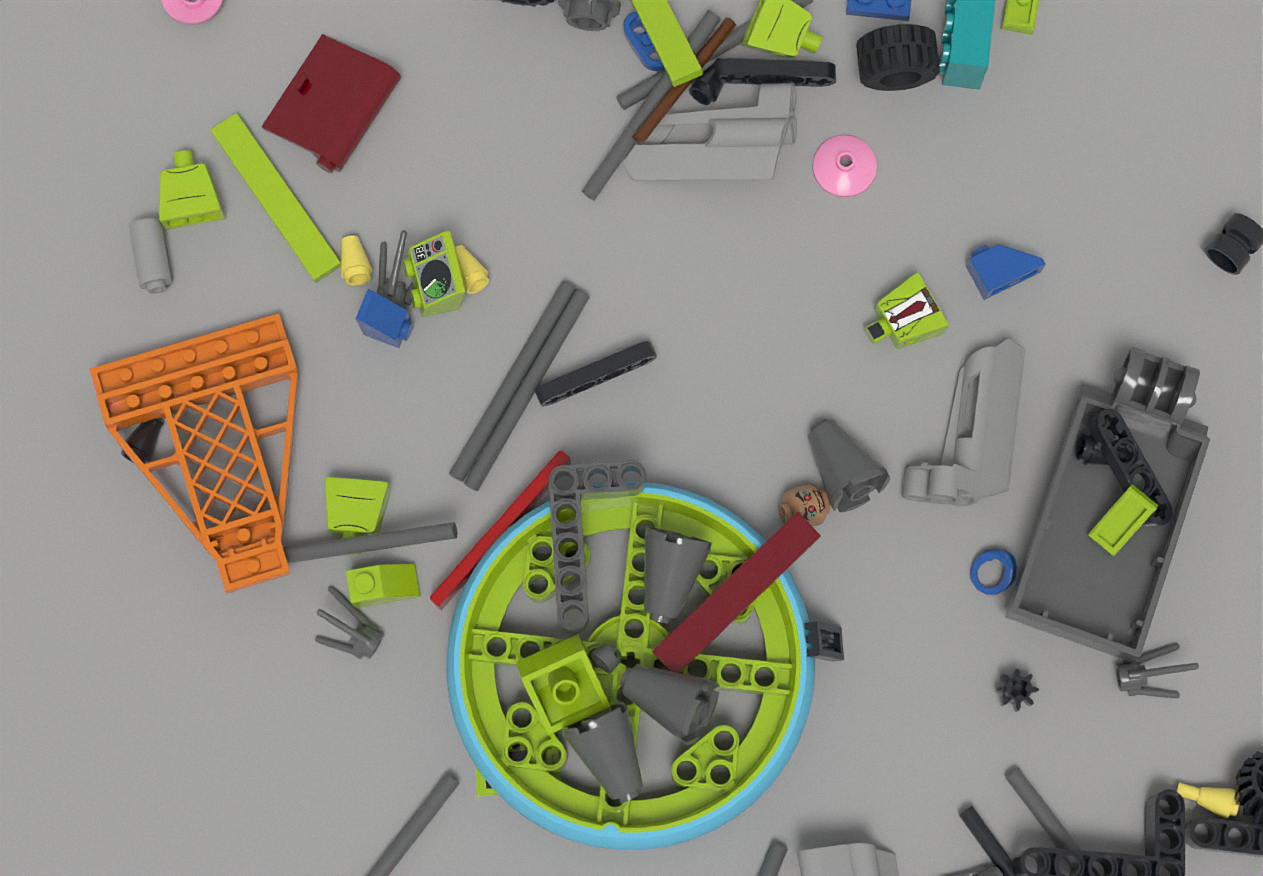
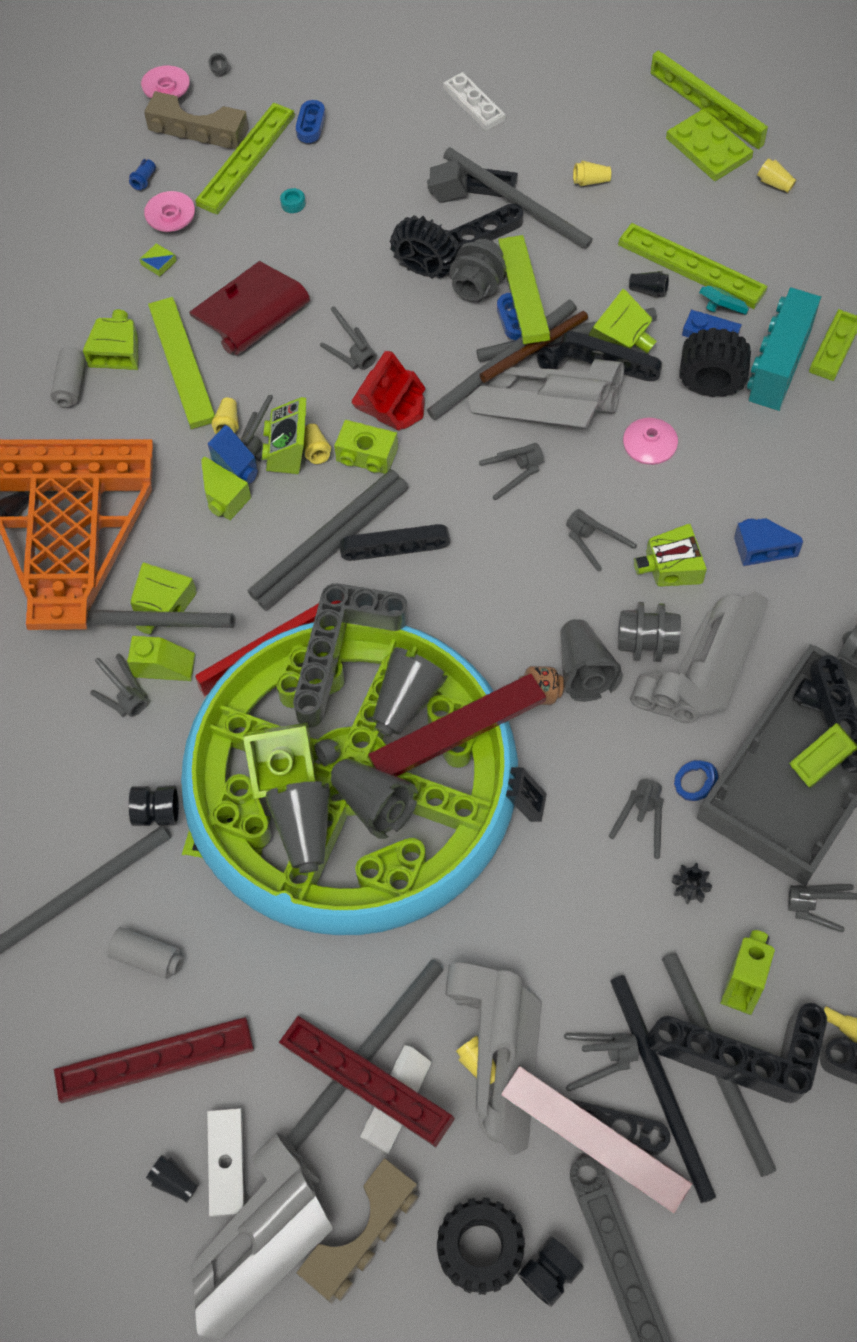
camera: 15 degrees right, 15 degrees down
none -> black wheel [129,785,179,826]
none -> lime tile [139,243,177,276]
none -> lime slope [201,456,251,521]
none -> dark grey plant [320,306,377,370]
none -> lime brick [334,419,398,474]
none -> red piece [351,351,426,431]
none -> dark grey plant [479,443,544,500]
none -> dark grey plant [566,509,637,571]
none -> dark grey plant [609,779,664,859]
none -> dark grey piece [618,602,681,662]
none -> lime torso [720,930,775,1015]

